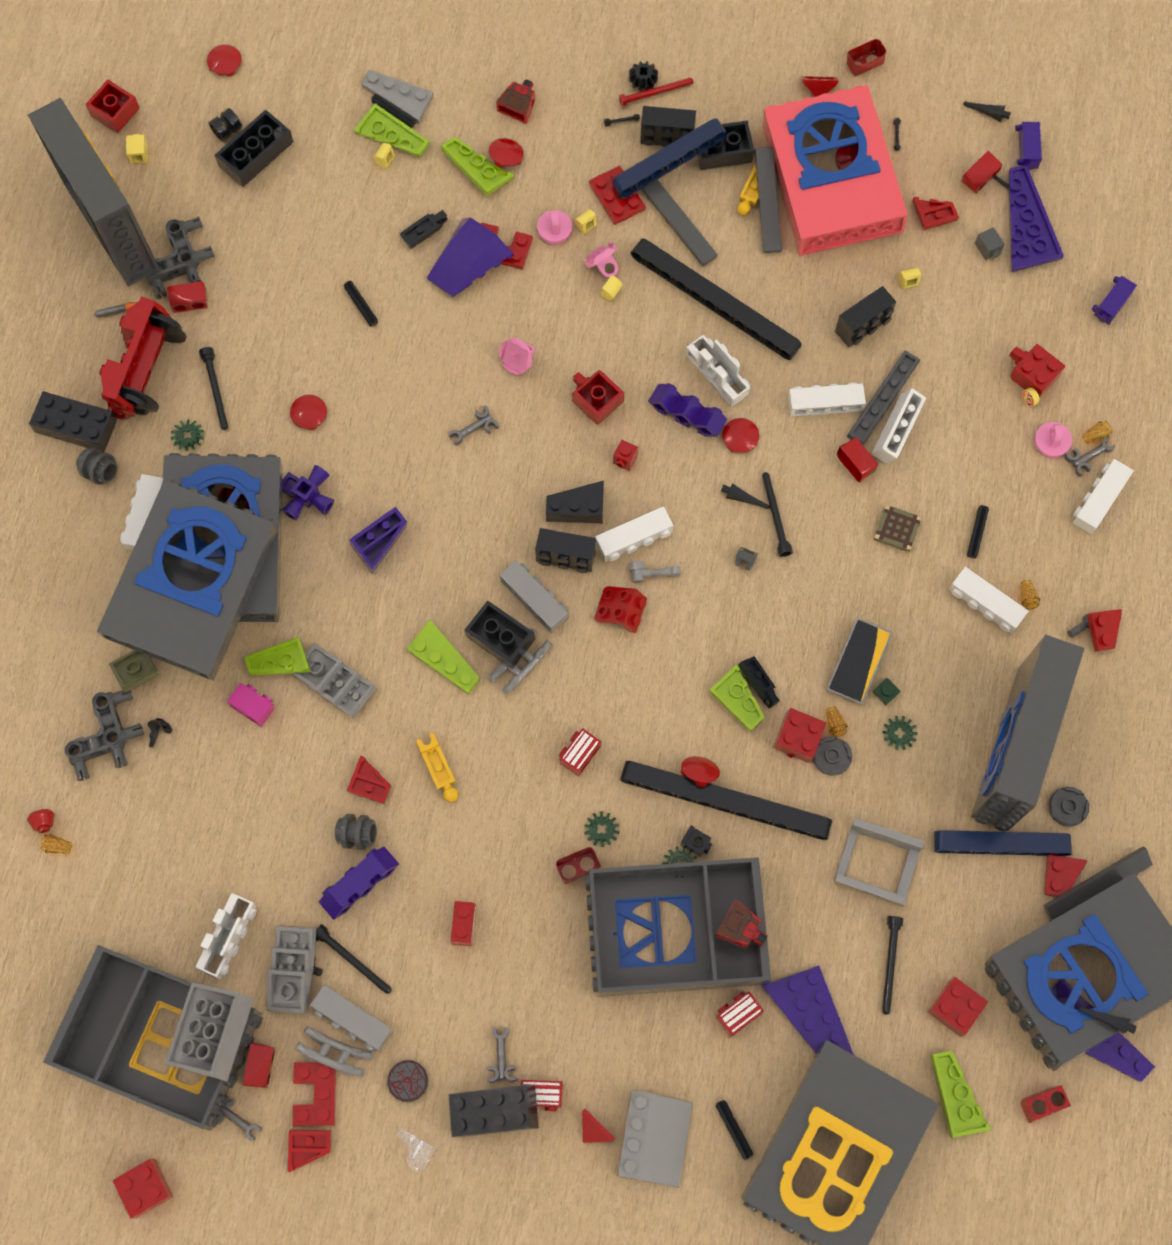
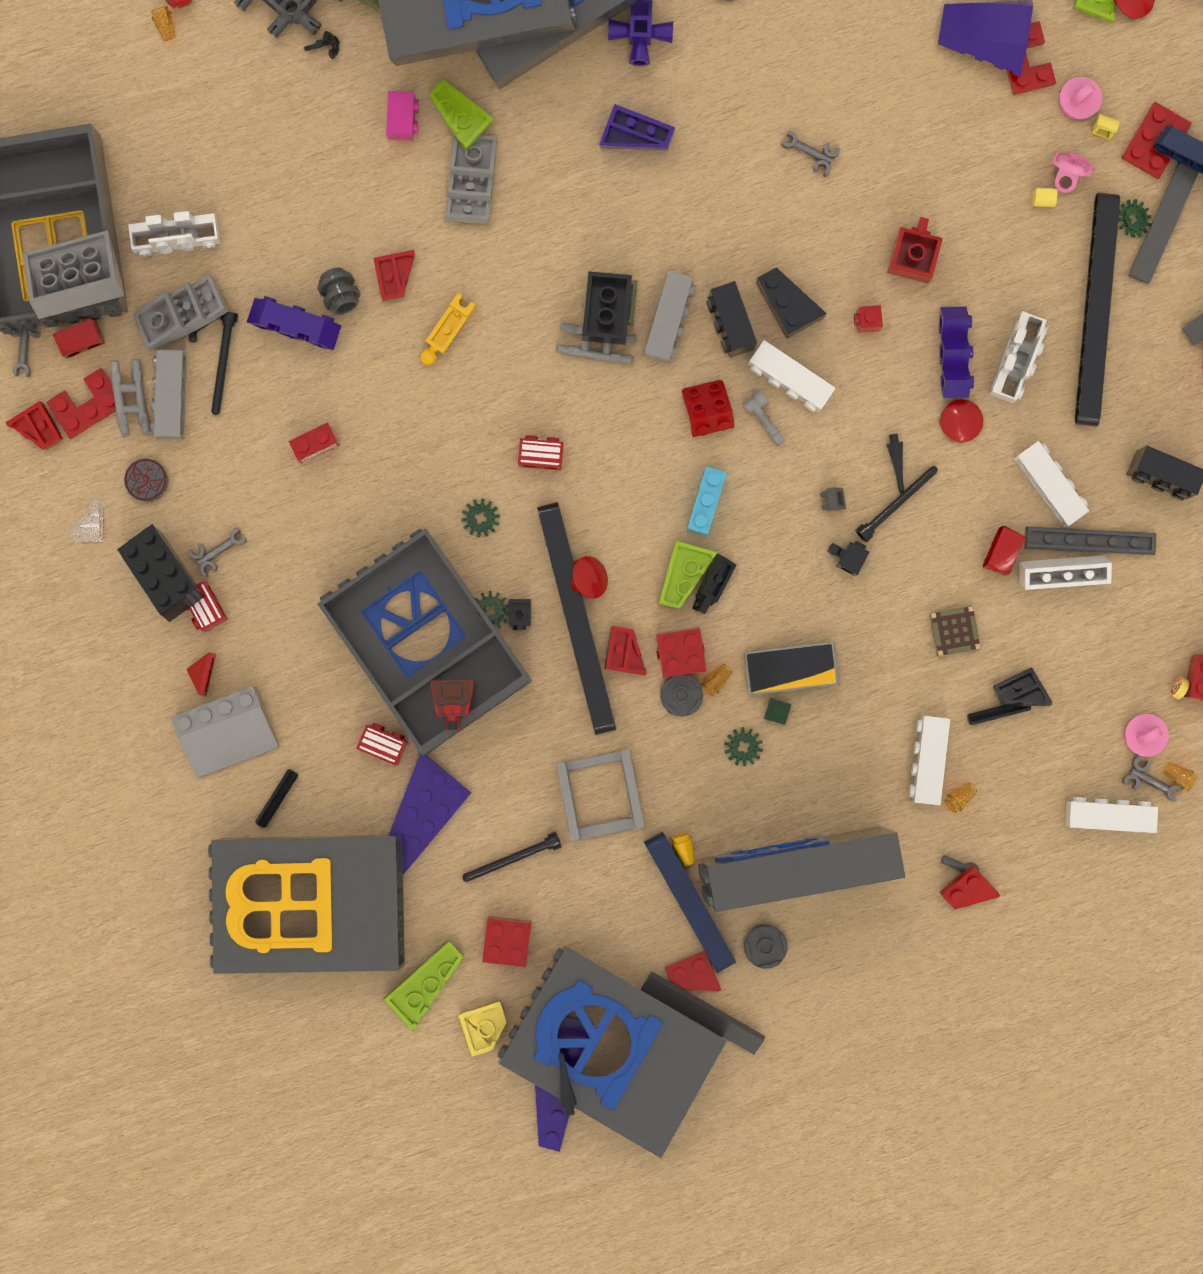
camera: 55 degrees right, 15 degrees up
lime wing [407,620,480,695] -> none
bright pink tile [499,338,535,375] -> none
red piece [556,847,601,885] -> none
red piece [1021,1085,1071,1123] -> none
none -> light yellow plate [459,1001,507,1057]
none -> red wing [604,626,647,676]
none -> yellow cone [671,832,695,866]
none -> medium azure brick [686,466,727,537]
none -> black brick [827,541,869,576]
none -> black wing [993,667,1052,707]
none -> clear green gear [1118,199,1151,238]

